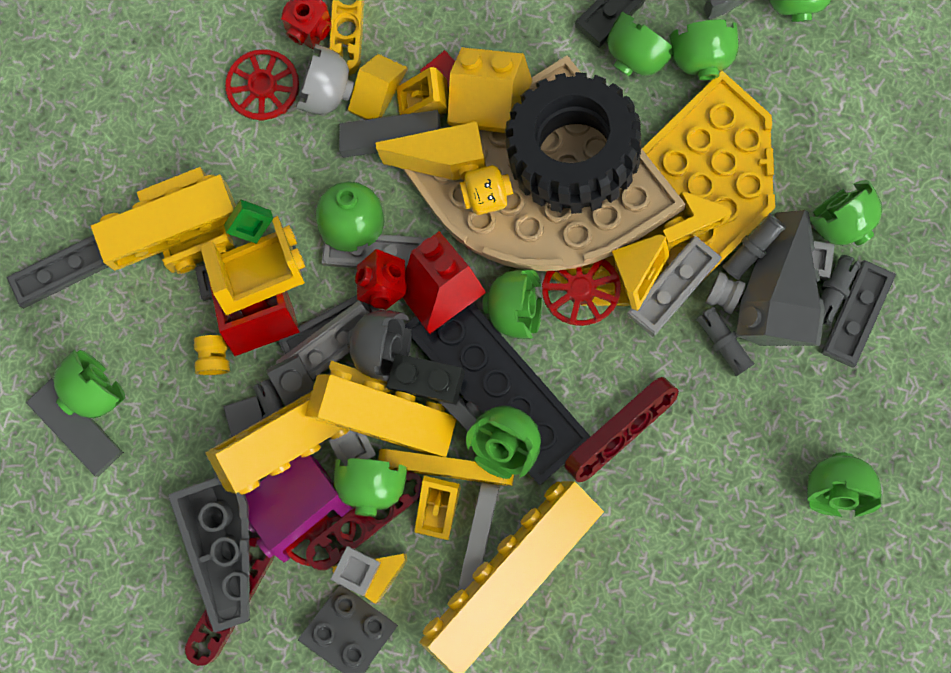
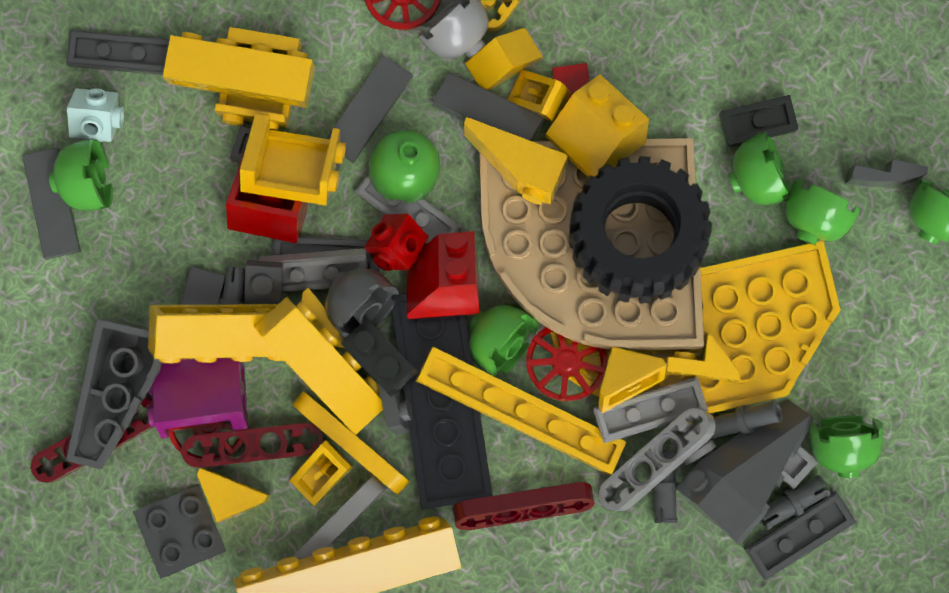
camera: 25 degrees right, 5 degrees up
yellow wheel [194,335,230,375] -> none
green plate [224,199,273,244] -> none
light grey plate [328,431,376,466] -> none
light grey plate [330,546,381,596] -> none
bright green cylinder [334,459,407,517] -> none
yellow head [460,165,513,215] -> none
bright green cylinder [466,406,541,479] -> none
none -> light aqua brick [67,88,124,142]
none -> dark grey tile [326,55,413,164]
none -> yellow plate [415,347,626,475]
none -> light grey beam [599,408,716,512]

